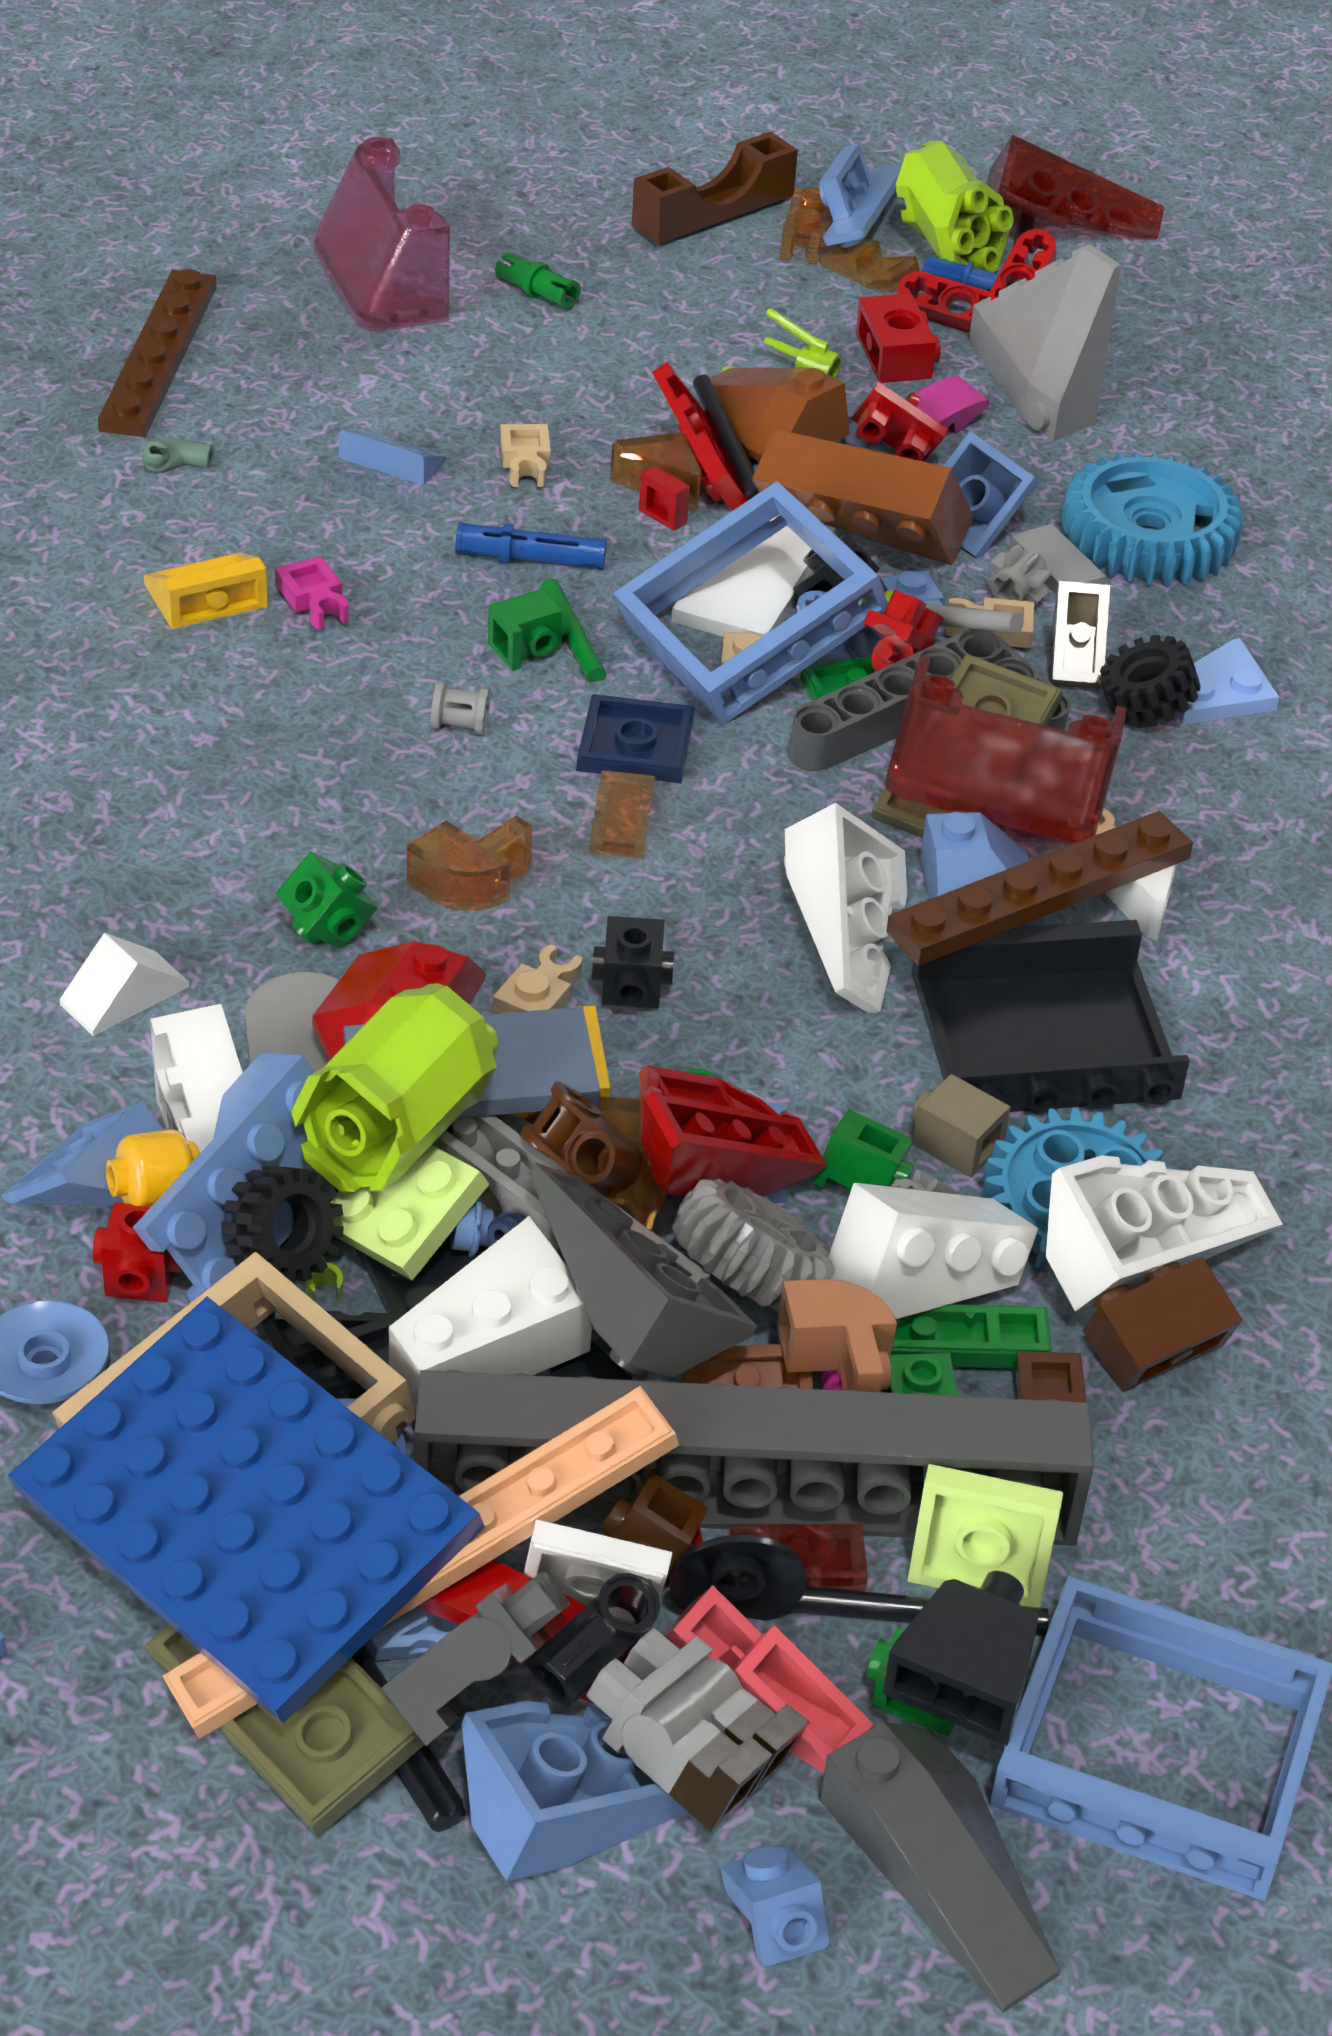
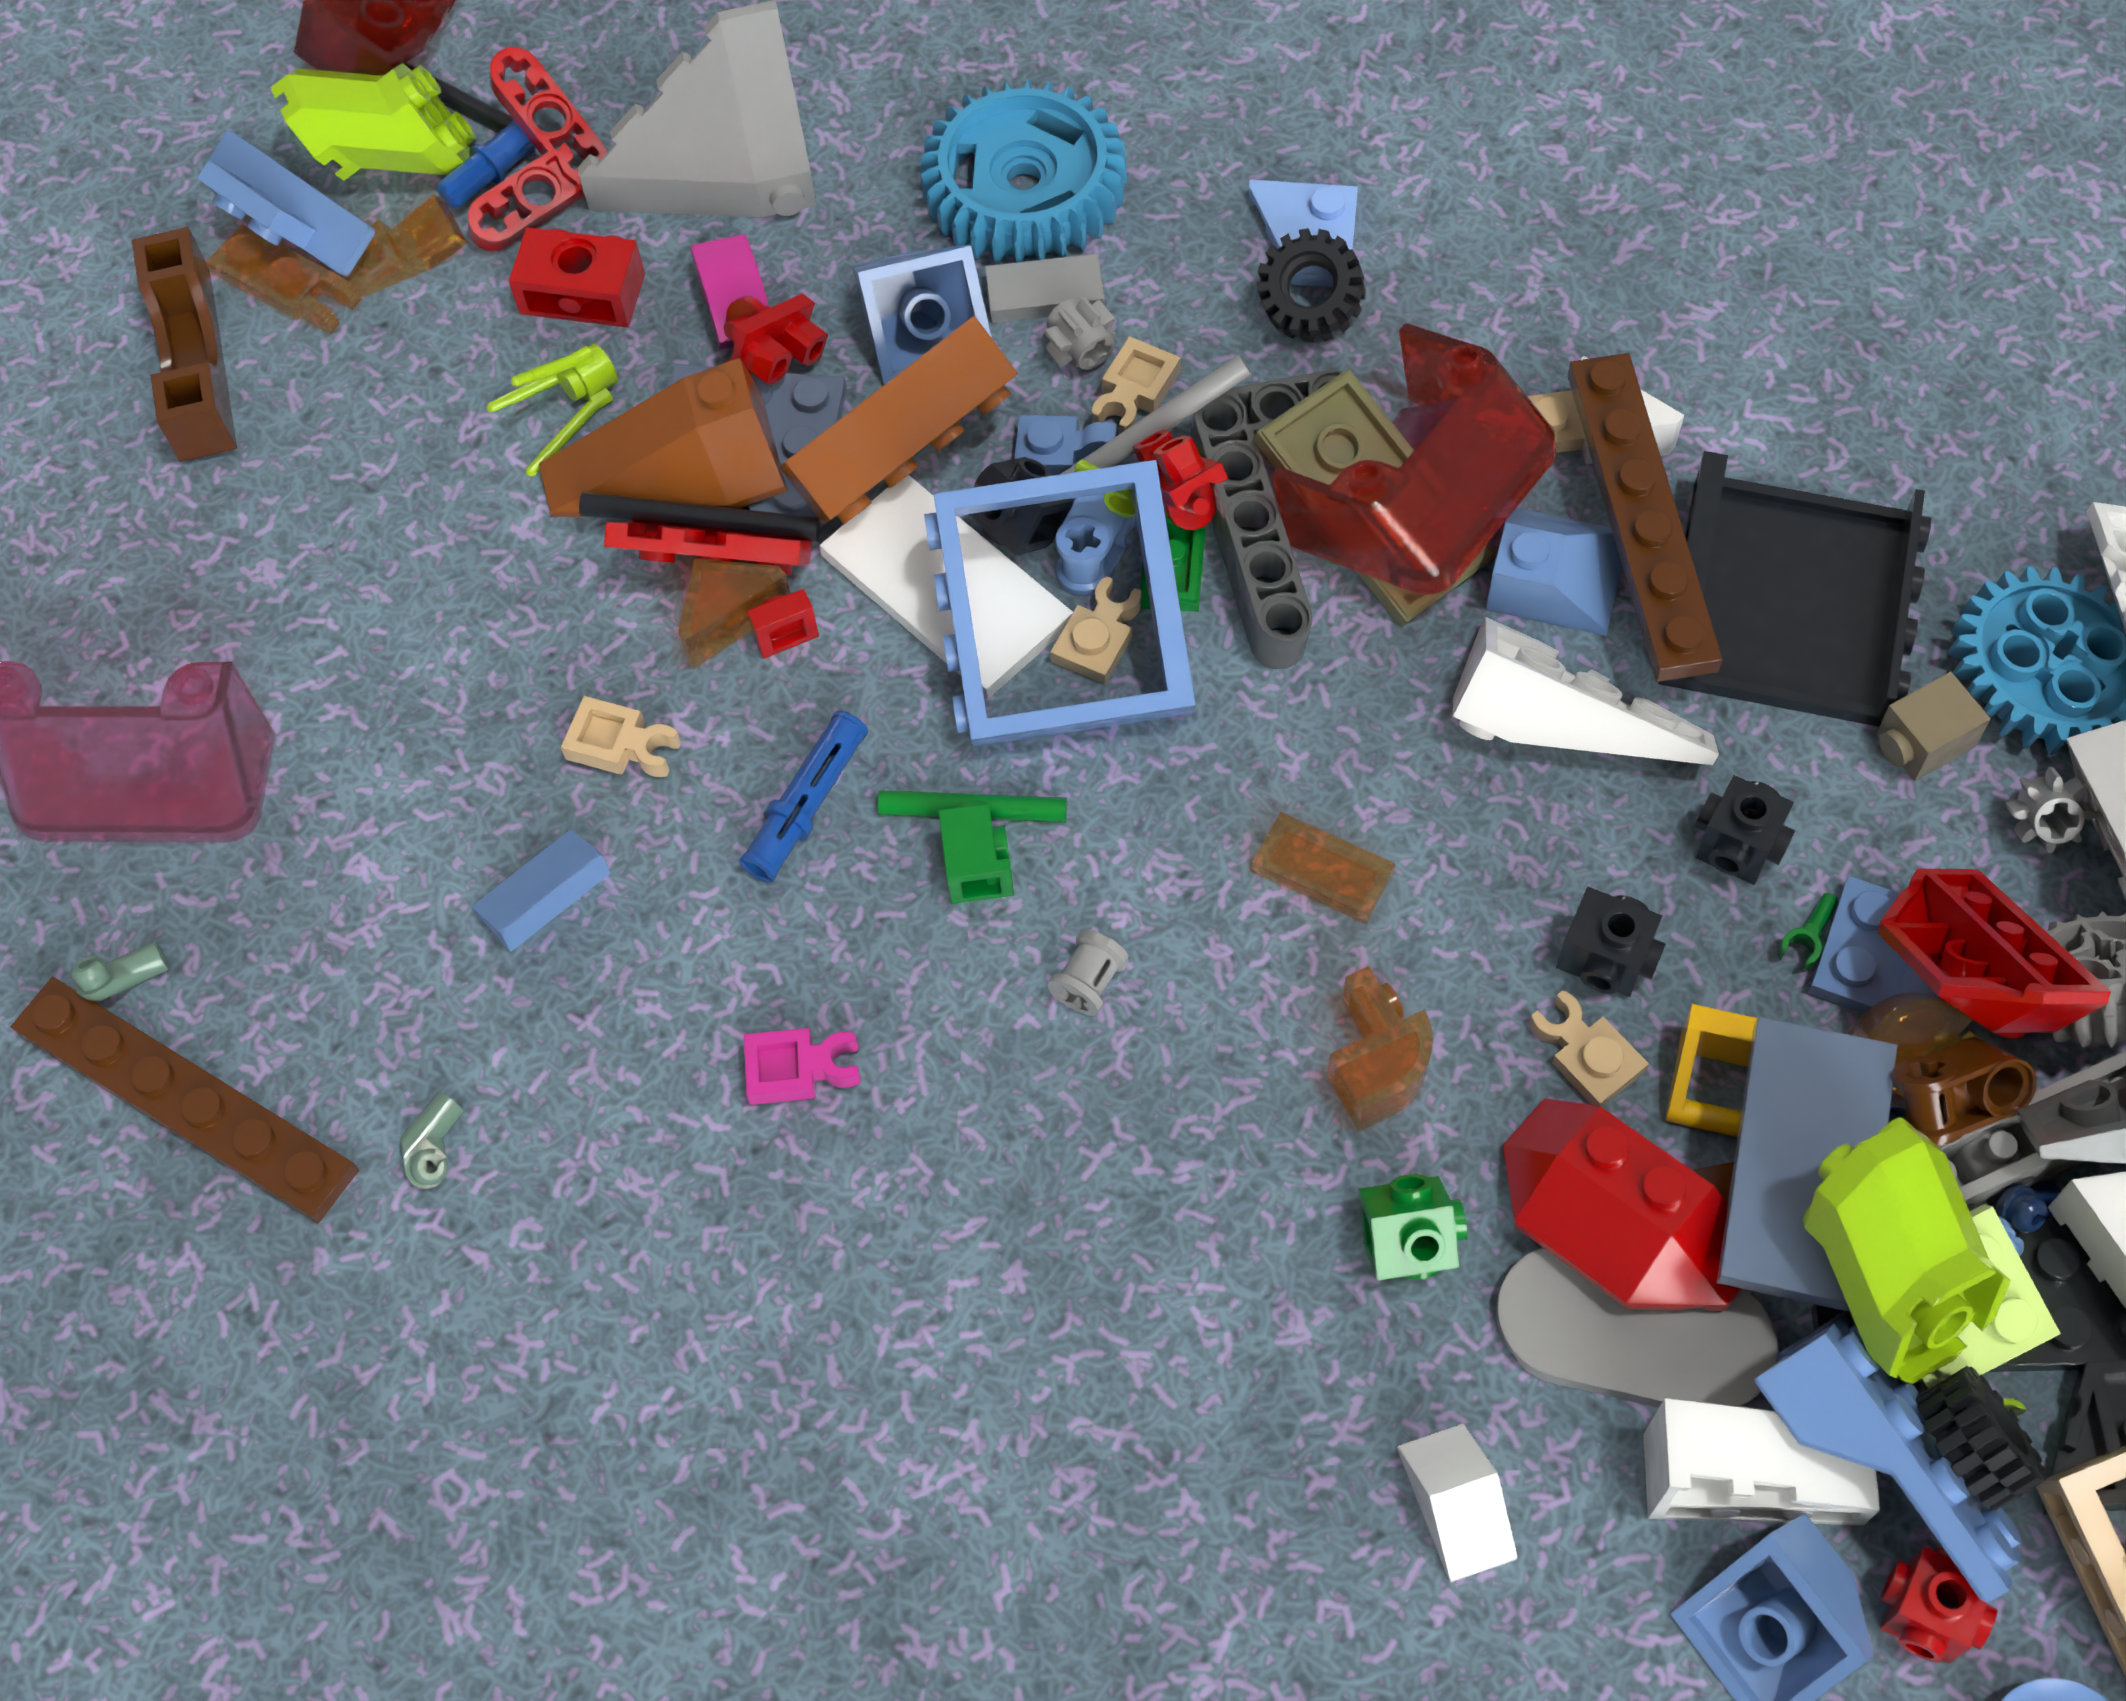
camera: 60 degrees left, 20 degrees up
yellow head [106,1129,200,1208] -> none
yellow tile [144,552,268,629] -> none
green pin [495,252,581,309] -> none
dark blue tile [576,694,695,784] -> none
green brick [812,1109,914,1193] -> none
slope [1050,581,1110,689] -> none
none -> sand green arm [71,941,170,1002]
none -> black brick [1695,775,1796,885]

